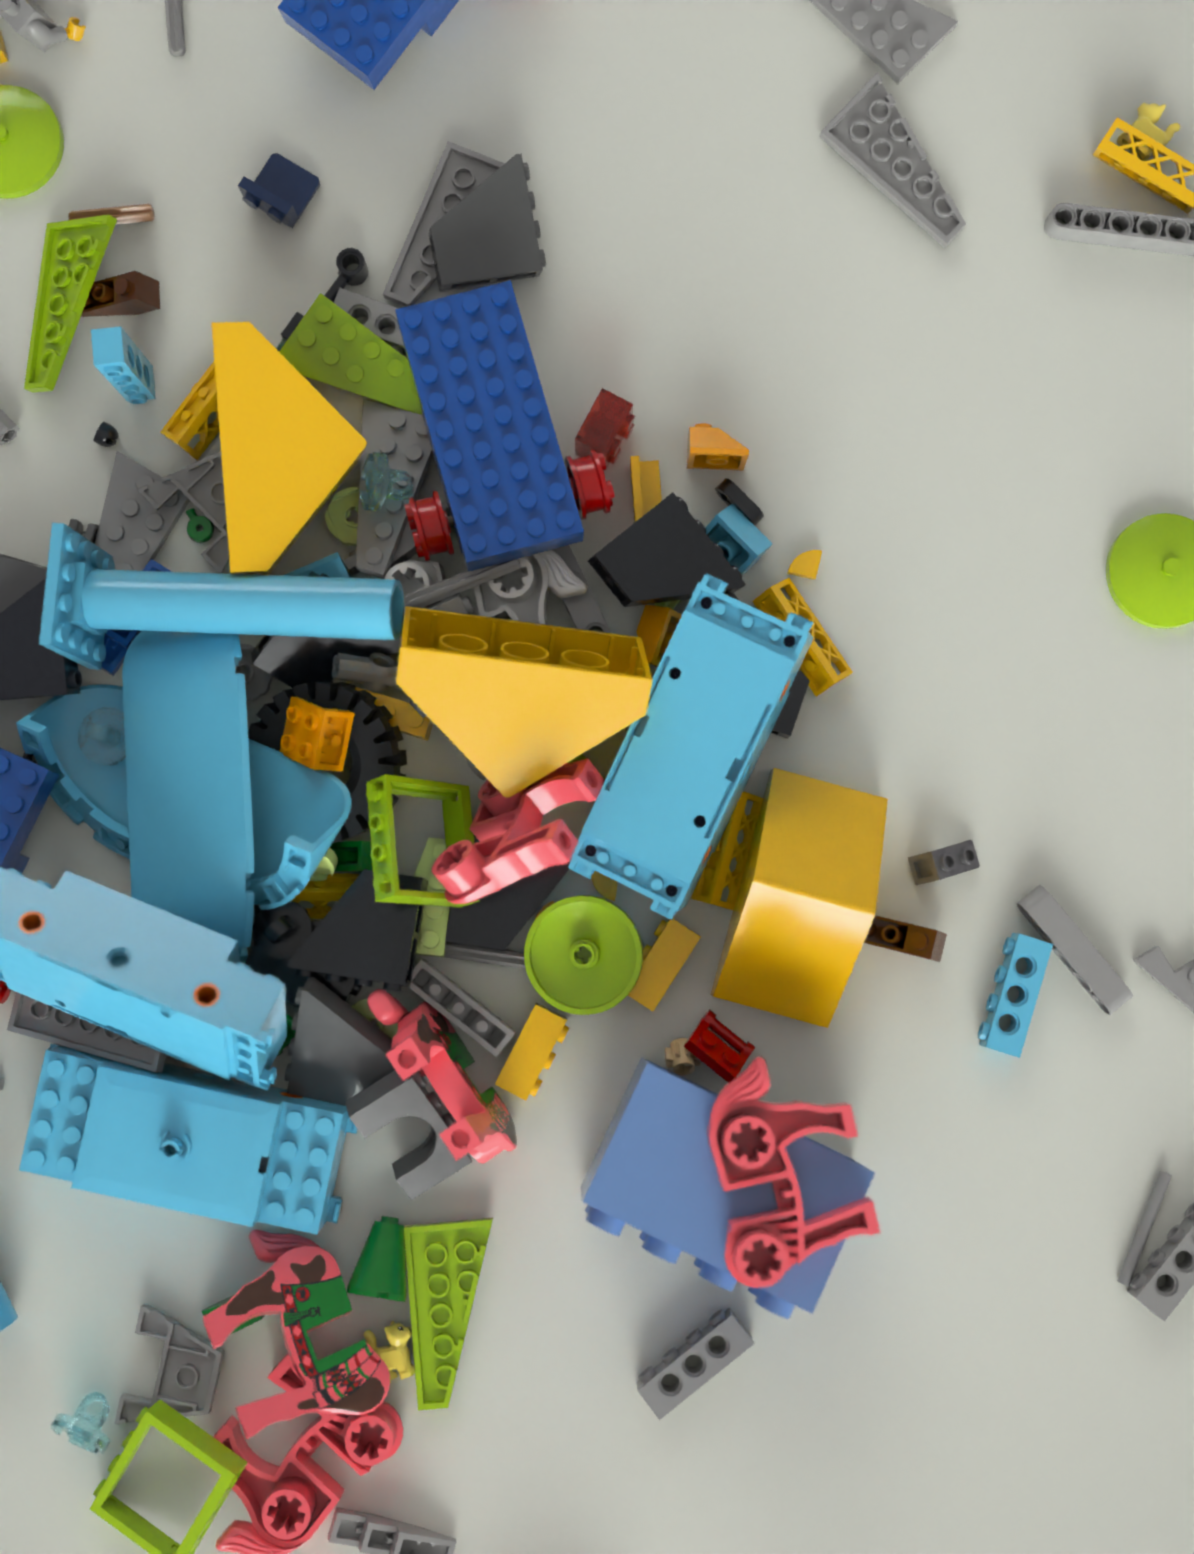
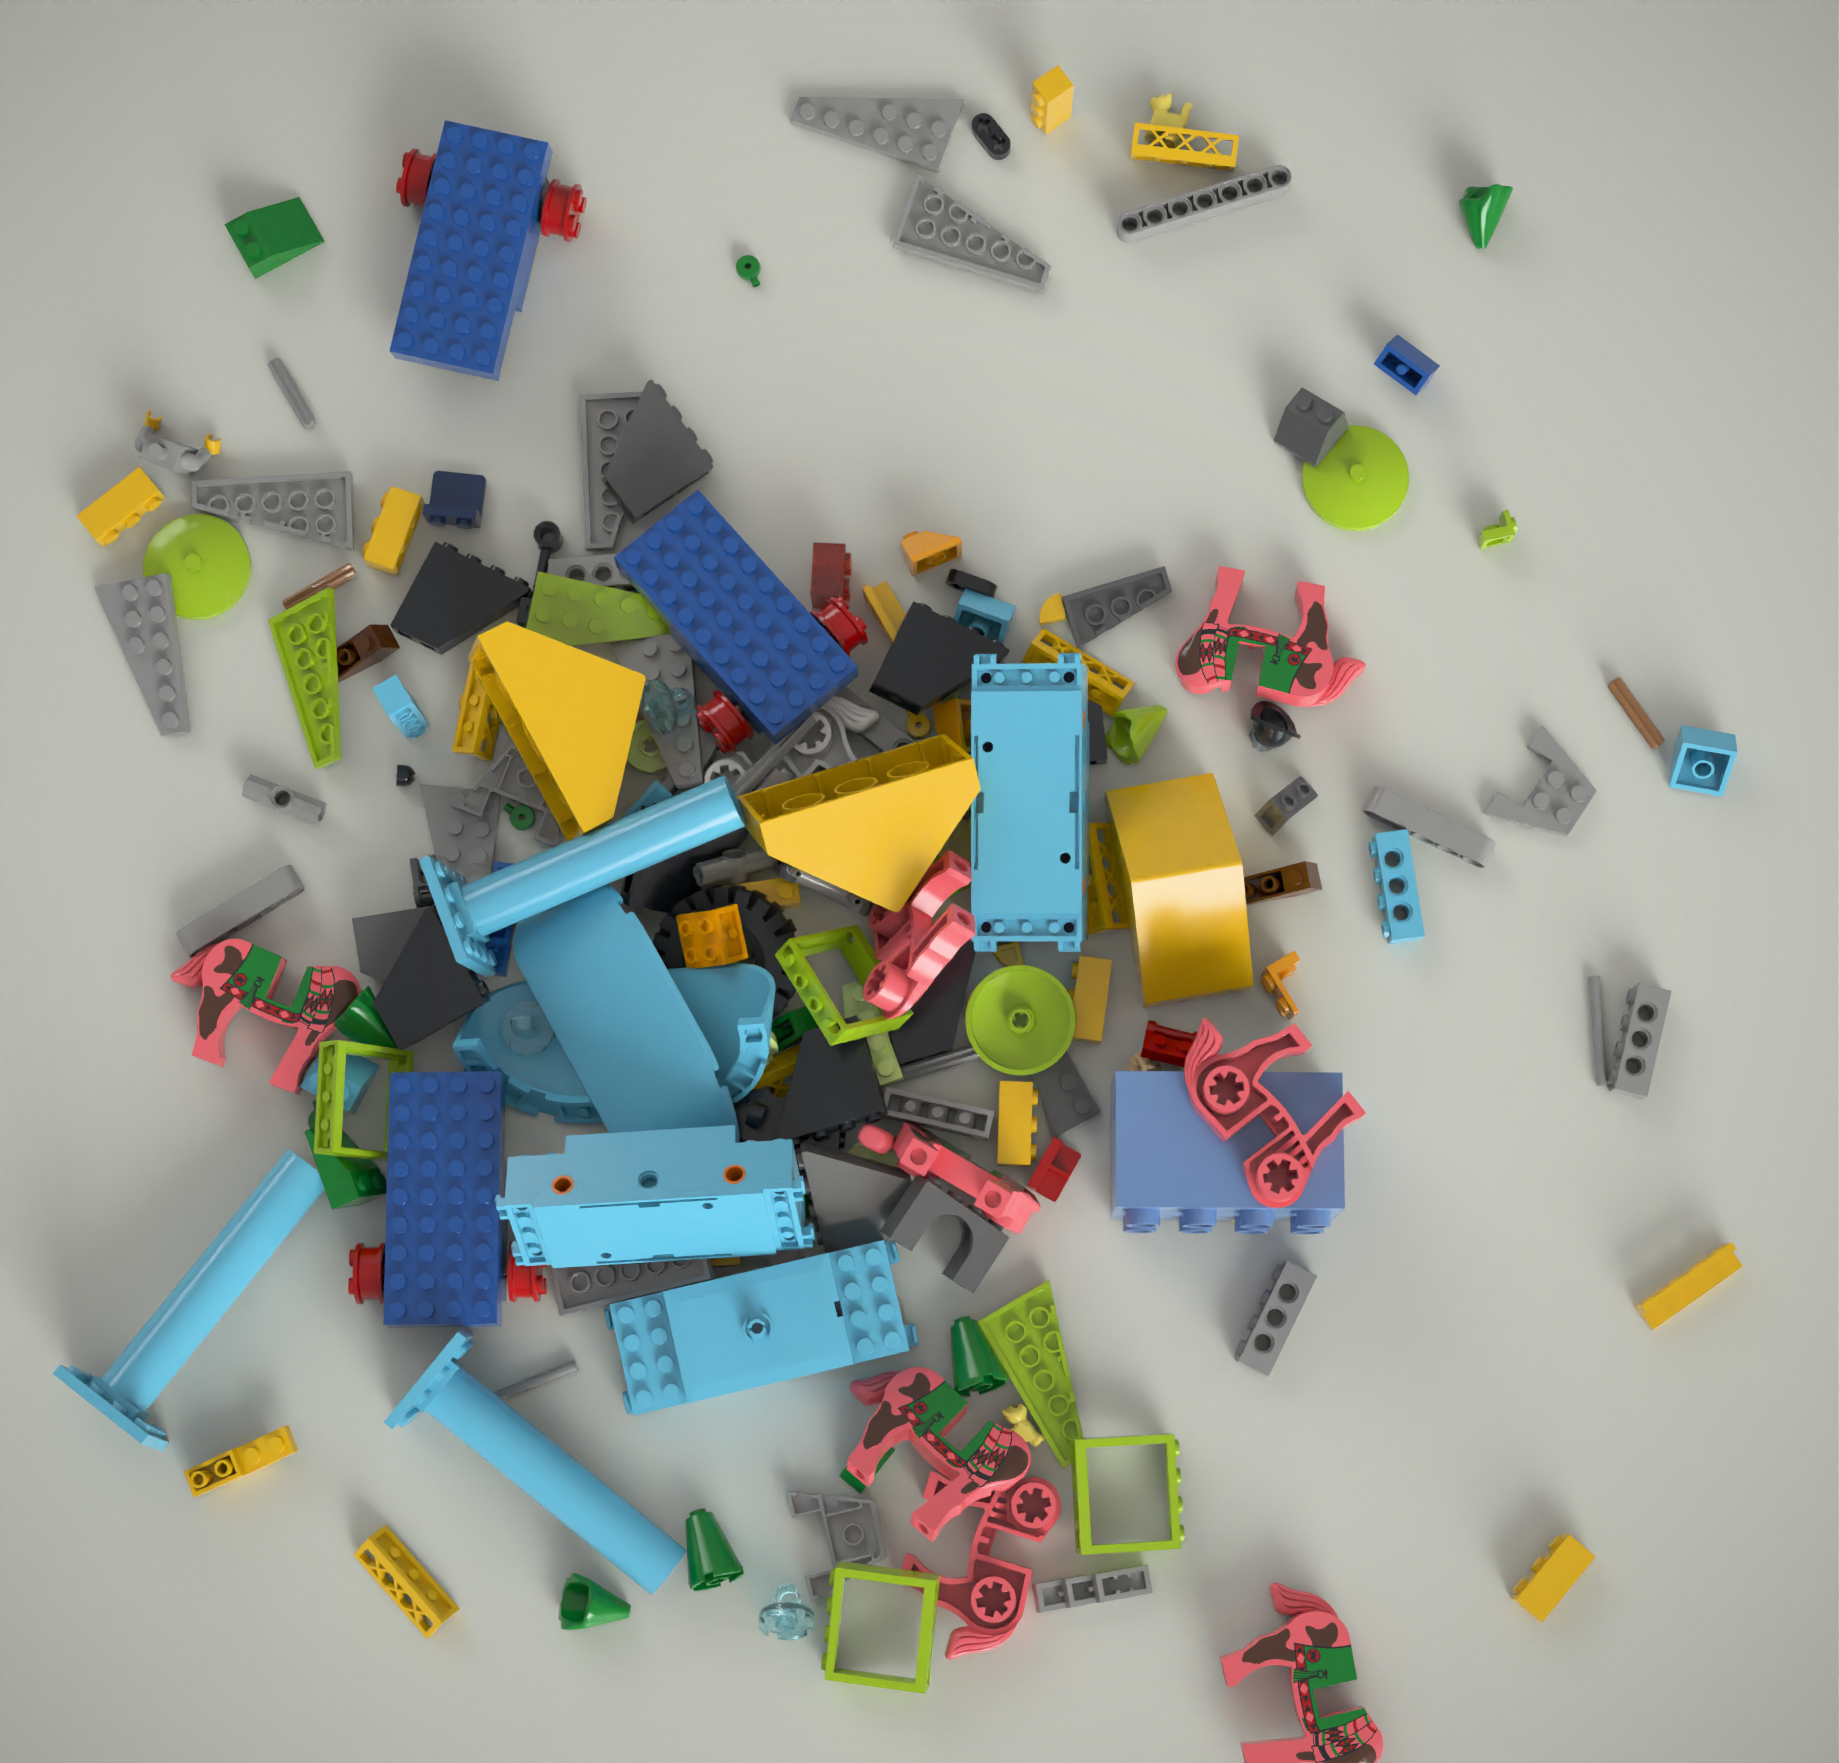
camera: 20 degrees left, 5 degrees down
none -> light grey wing [191,471,355,551]
none -> yellow brick [362,486,425,576]
none -> black slope [390,542,532,655]
none -> green cone [685,1508,744,1591]
none -> green piece [736,255,761,287]
none -> yellow piece [905,710,931,739]
none -> black beam [972,113,1011,160]
none -> red panel [1026,1137,1081,1202]
none -> yellow brick [1029,65,1074,135]
none -> dark grey wing [1035,1051,1100,1139]
none -> dark grey wing [1062,566,1172,648]
none -> lime window [1070,1433,1185,1555]
none -> lime hat [1105,705,1168,765]
none -> animal [1175,566,1366,707]
none -> black helmet [1249,701,1301,751]
none -> light orange bracket [1260,951,1300,1020]
none -> dark grey slope [1274,387,1349,467]
none -> yellow fence [1635,1242,1743,1330]

